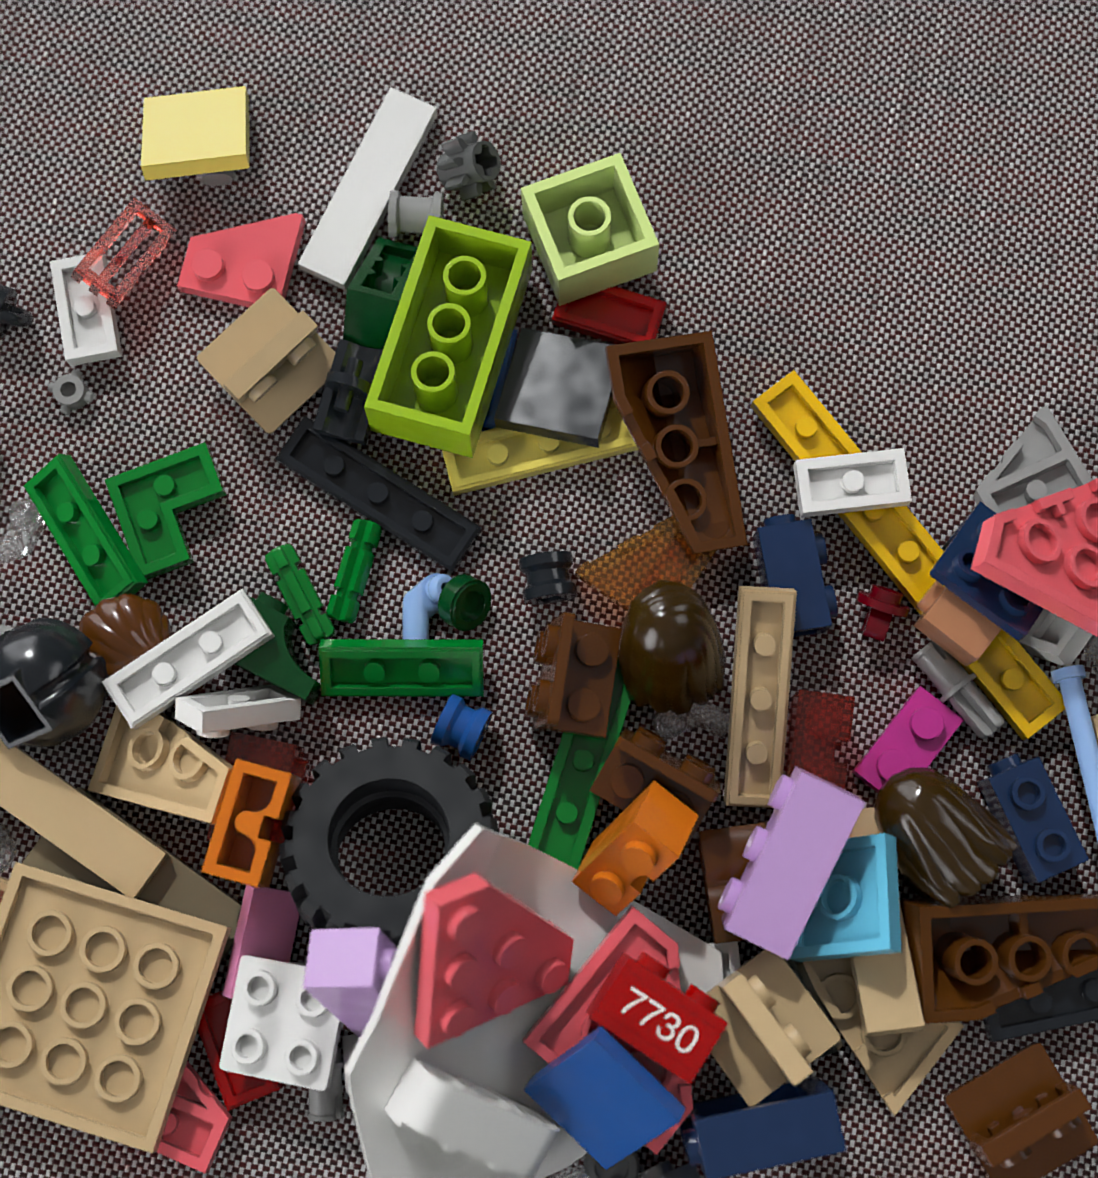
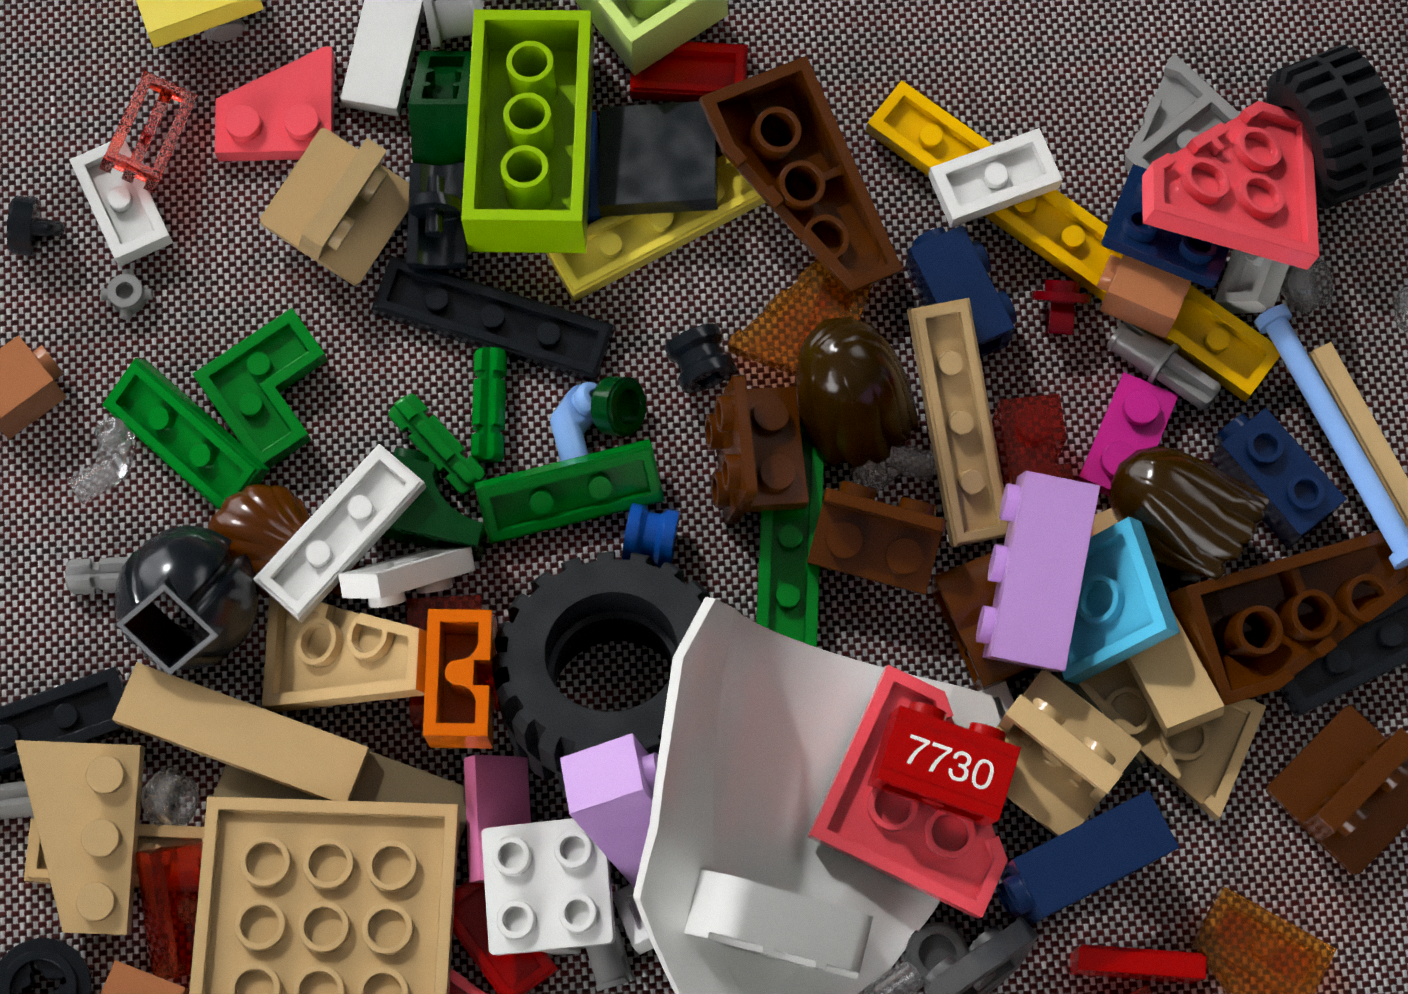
camera: 20 degrees left, 5 degrees down
coral plate [414,872,574,1049] -> none
blue tile [523,1026,686,1170] -> none
orange brick [572,780,699,916] -> none

